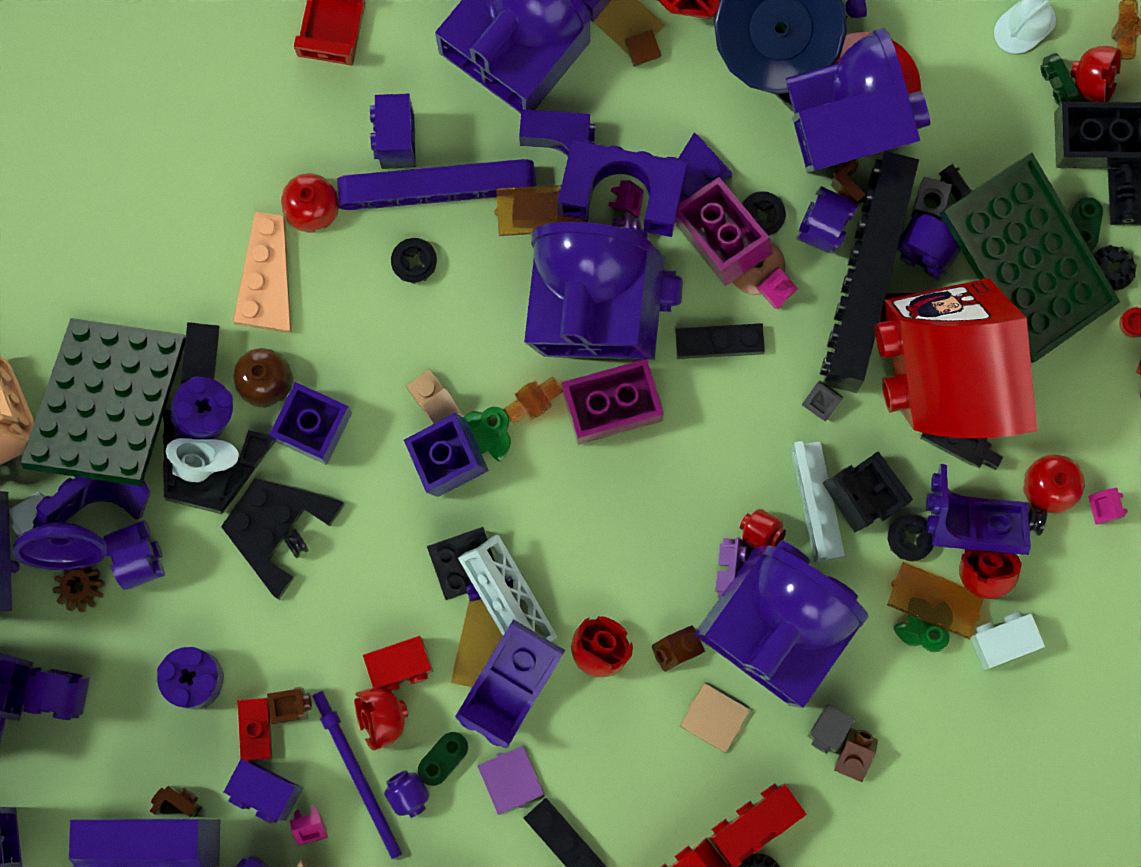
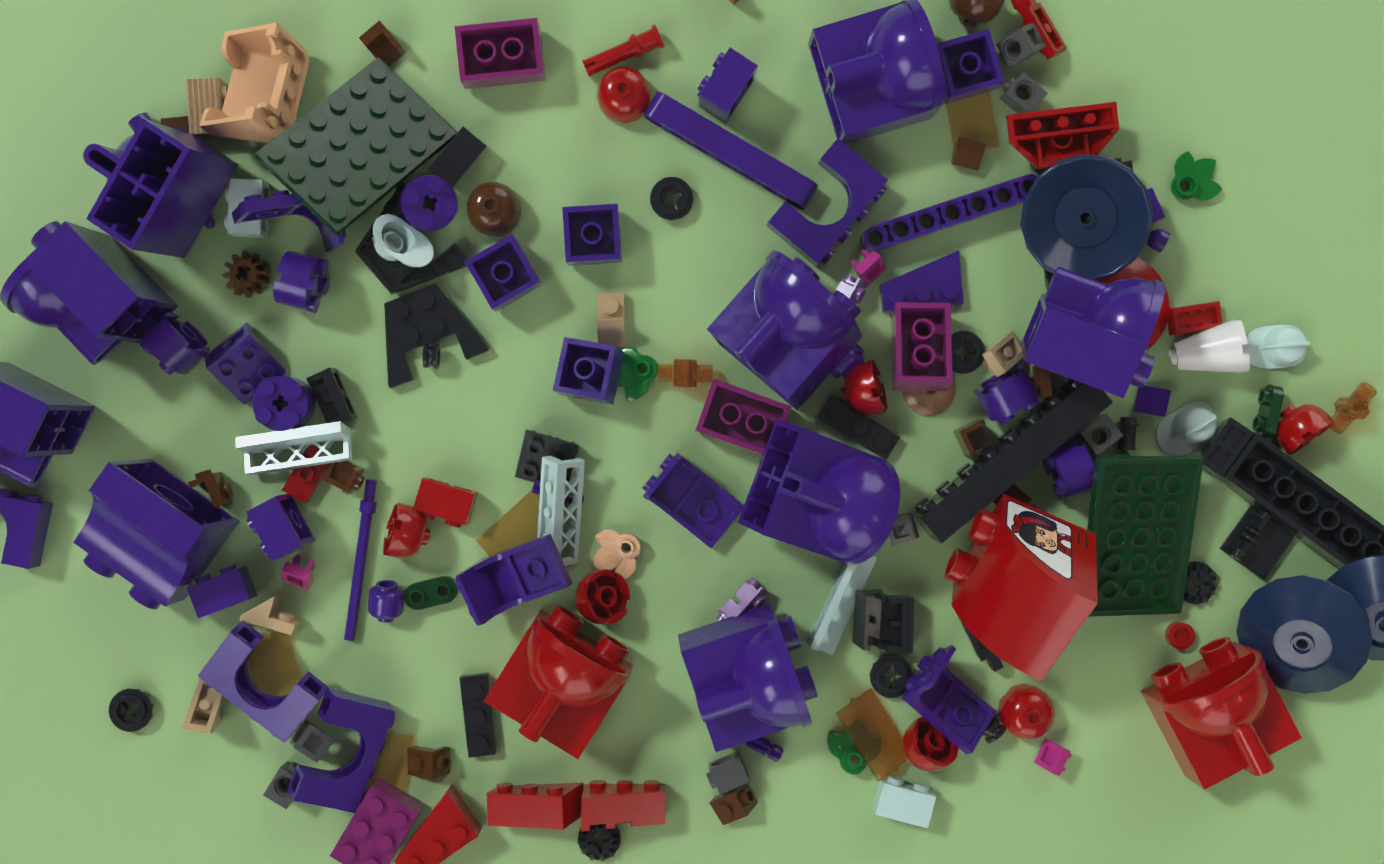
camera: 35 degrees right, 10 degrees up
dark purple dish [13,521,107,570] -> none
light nougat wing [233,211,292,333] -> none
medium lavender piece [478,746,544,815] -> none
clear orange piece [495,185,584,236] -> none
dark purple arch [557,140,687,237] -> none
reddish brown bracket [652,625,706,672] -> none
tan piece [680,683,750,753] -> none
red head [740,509,786,548] -> none
dark pink tile [756,267,798,309] -> none
dark green plate [1071,197,1103,252] -> none
none -> dark purple bracket [205,323,285,404]
none -> light aqua fence [236,421,352,475]
none -> black hinge [306,367,357,424]
none -> reddish brown panel [359,20,406,67]
none -> magenta brick [454,18,546,89]
none -> red piece [484,605,633,759]
none -> dark purple brick [562,204,622,266]
none -> red pin [582,25,664,77]
none -> light nougat plate [593,529,641,580]
none -> dark purple bracket [642,452,744,548]
none -> dark purple piece [738,419,900,565]
none -> dark purple axle [745,737,783,761]
none -> red cylinder [841,360,888,416]
none -> dark purple beam [860,174,1038,253]
none -> reddish brown panel [953,420,990,456]
none -> tan slope [982,331,1023,377]
none -> dark purple slope [1133,386,1171,417]
none -> light aqua piece [1156,402,1217,455]
none -> red plate [1166,301,1222,336]
none -> white cone [1168,319,1250,373]
none -> black hinge [1198,417,1254,477]

